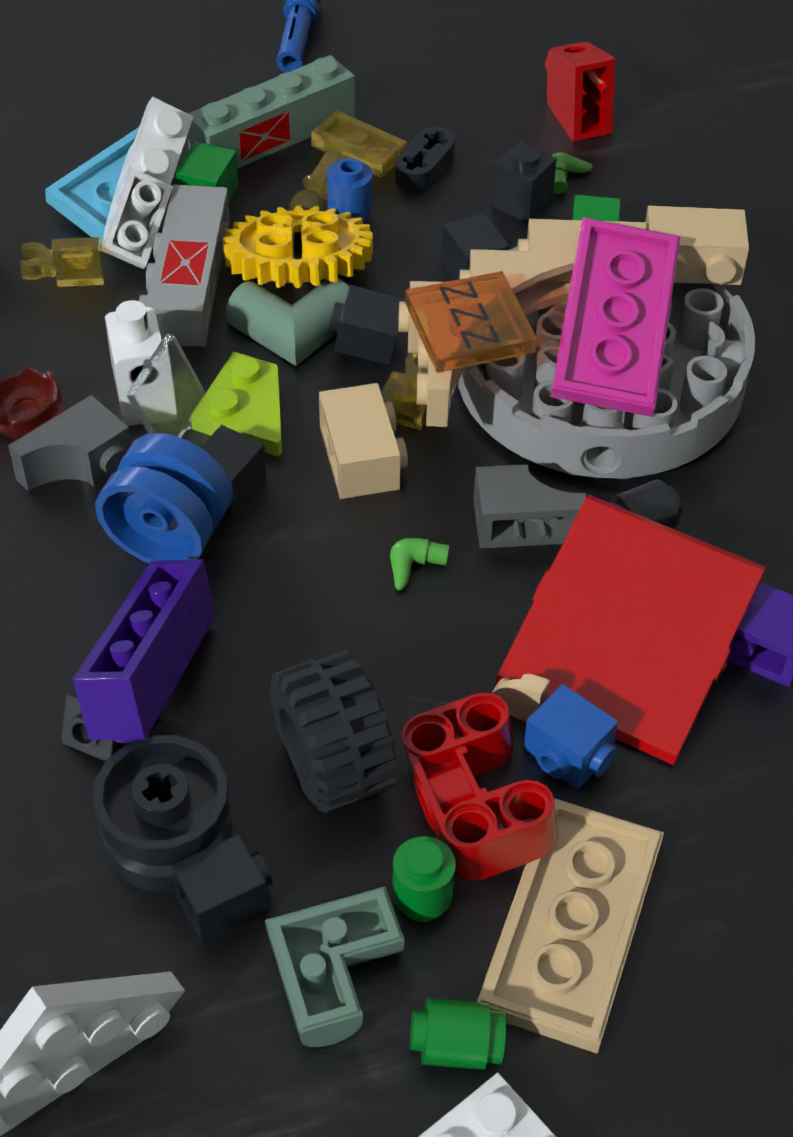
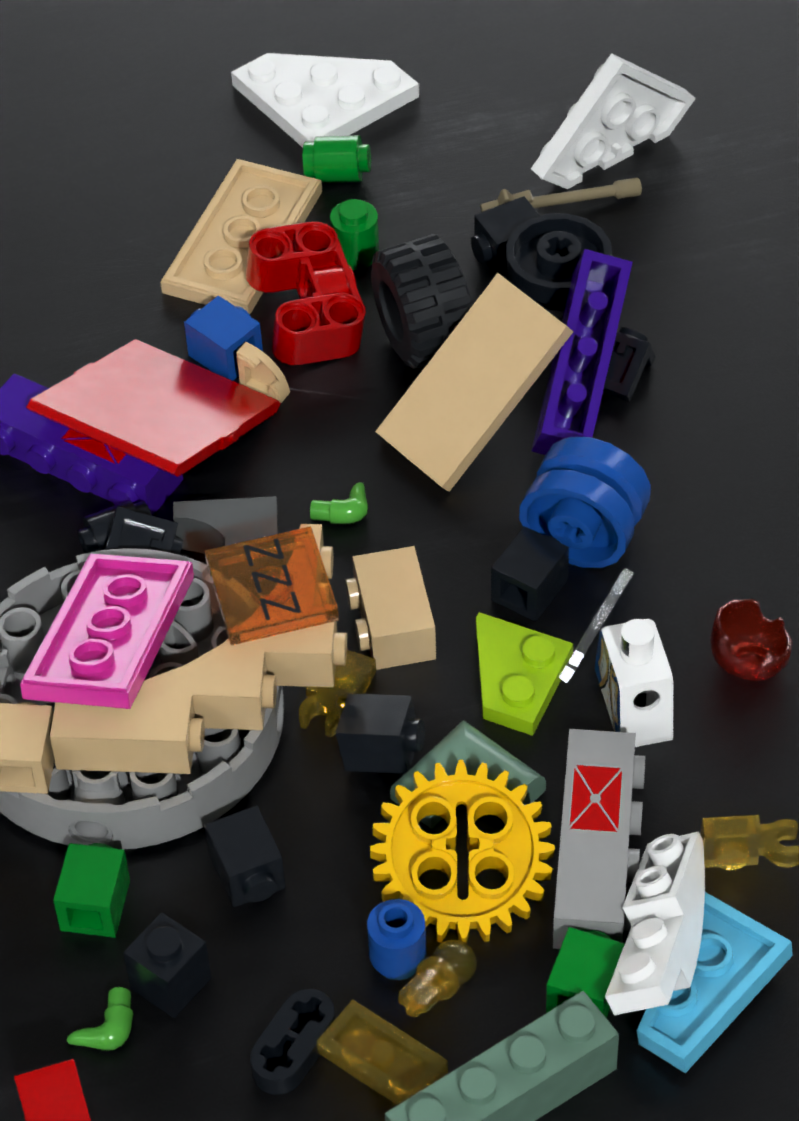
camera: 175 degrees left, 0 degrees up
dark grey arch [8,395,132,491] -> none
sand green brick [265,887,405,1047] -> none
none -> black bracket [105,507,183,555]
none -> tan tile [375,273,574,492]
none -> dark tan piece [480,177,642,212]

